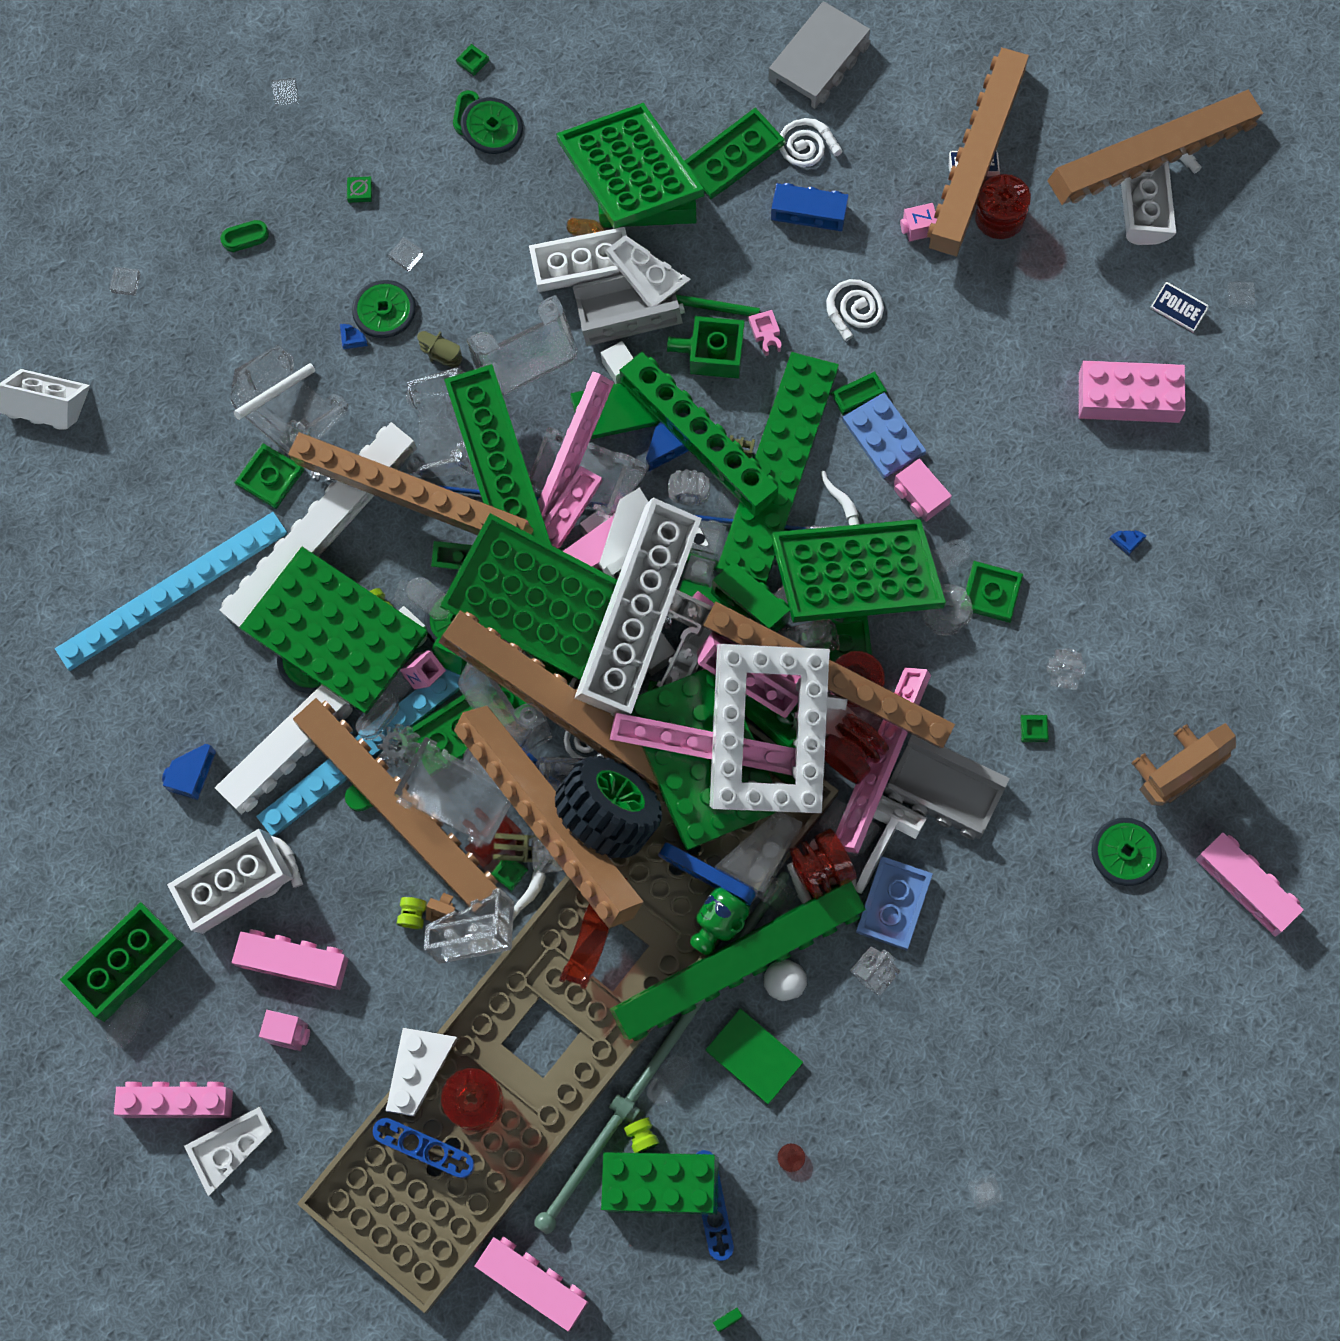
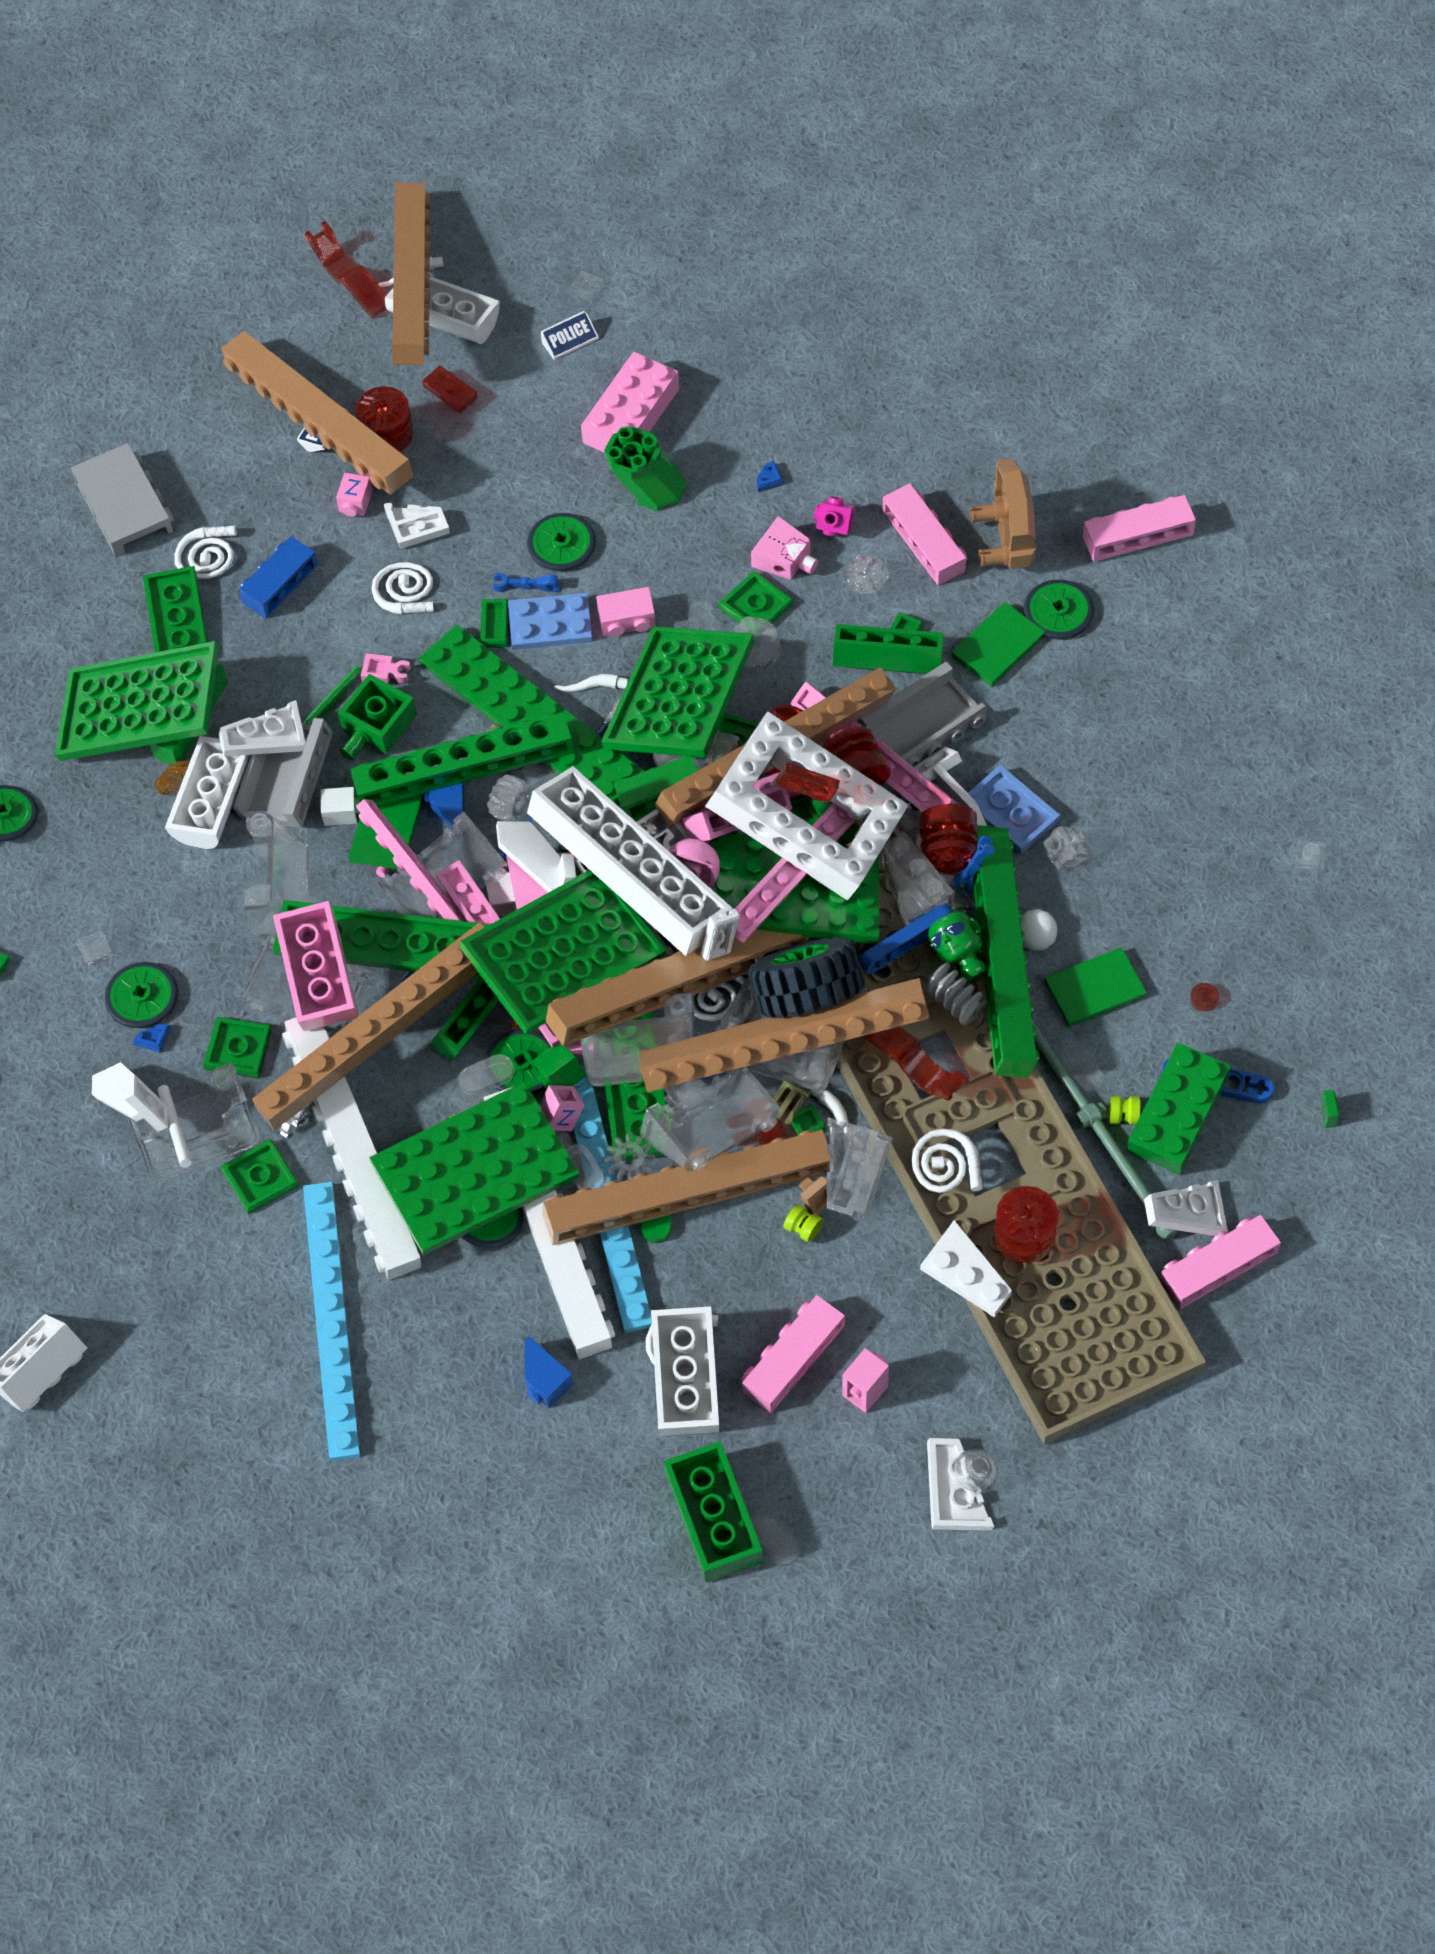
camera: 65 degrees left, 10 degrees down
bright pink brick [114,1082,233,1118] -> none
blue beam [373,1118,475,1179] -> none
olive arm [417,331,462,368] -> none
none -> white piece [92,1062,168,1132]
none -> green tile [203,1017,273,1079]
none -> bright pink brick [273,901,359,1031]
none -> clear red piece [305,221,387,319]
none -> white wing [384,503,450,549]
none -> clear red plate [422,365,478,414]
none -> blue piece [493,573,560,592]
none -> green wheel [527,513,596,571]
none -> green brick [604,426,687,511]
none -> bright pink cylinder [669,839,720,888]
none -> white tile [701,908,740,961]
none -> bright pink torso [751,517,818,579]
none -> clear red plate [776,762,840,803]
none -> dark pink brick [814,496,856,536]
none -> green brick [833,624,944,674]
none -> bright pink brick [883,483,967,586]
none -> white piece [912,1129,983,1193]
none -> light grey piece [927,962,988,1025]
none -> green tile [951,602,1045,687]
none -> blue piece [953,836,994,892]
none -> clear hair [953,1448,998,1495]
none -> white wing [1144,1180,1228,1236]

